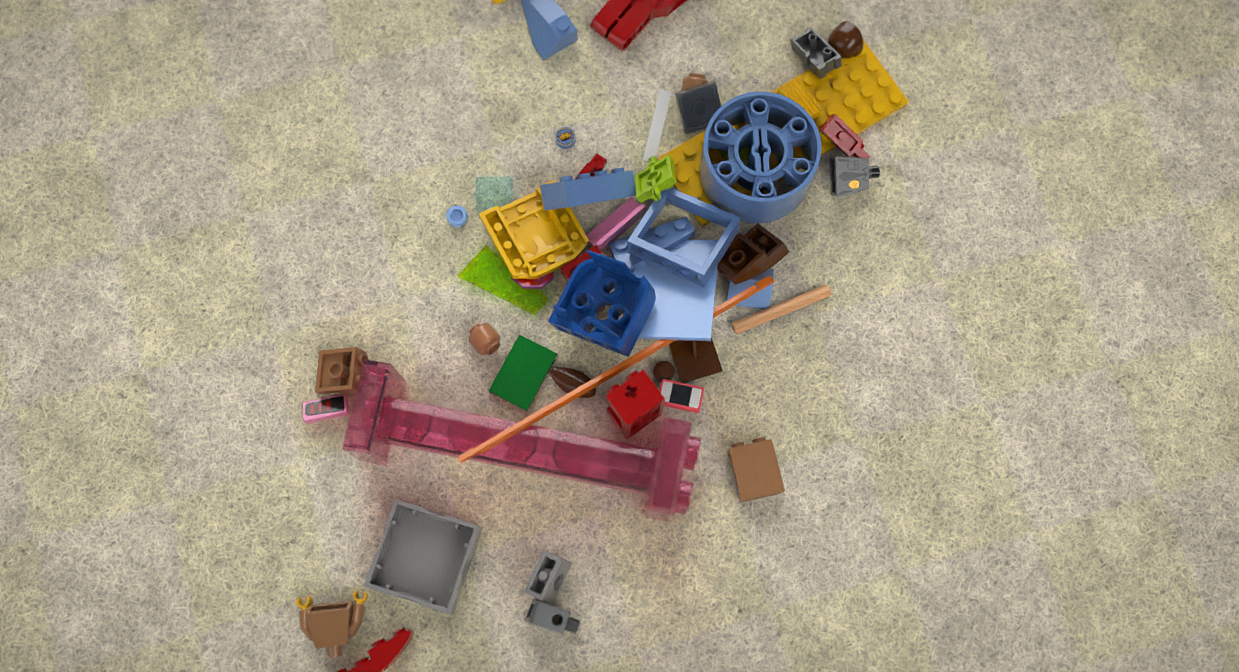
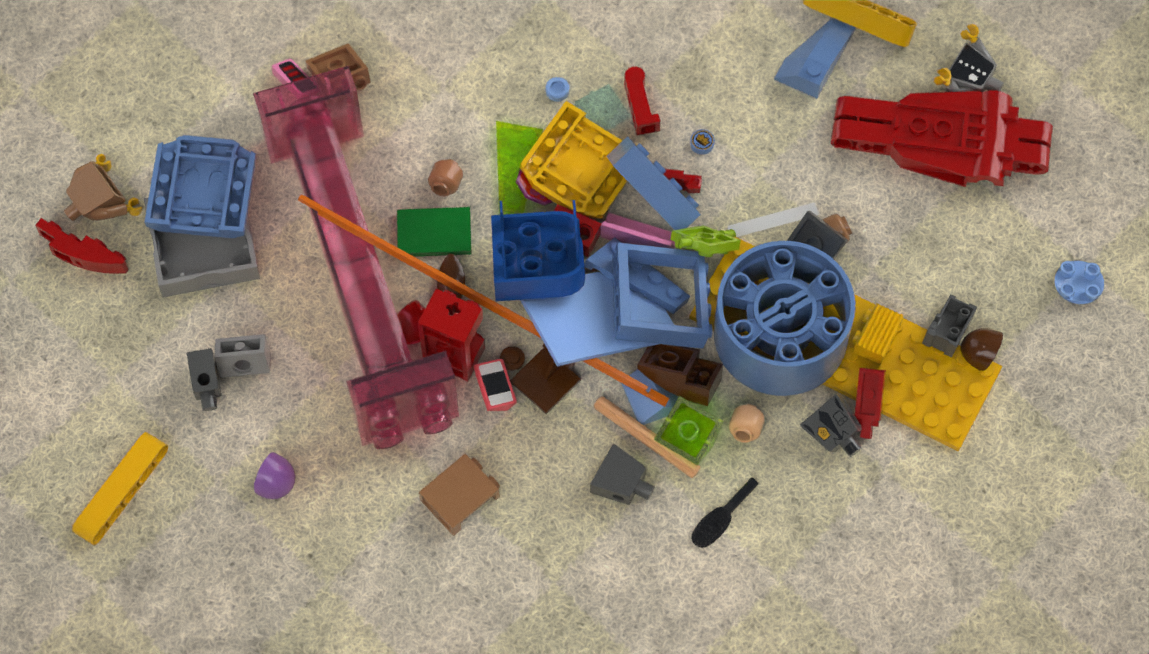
camera: 60 degrees right, 10 degrees down
none -> medium blue wedge [144,135,256,238]
none -> medium lavender helmet [254,452,295,499]
none -> red helmet [388,300,425,345]
none -> dark grey torso [590,444,655,505]
none -> red leg [624,66,661,136]
none -> clear neon green slope [654,396,724,465]
none -> black piece [691,477,758,548]
none -> light nougat head [729,404,765,443]

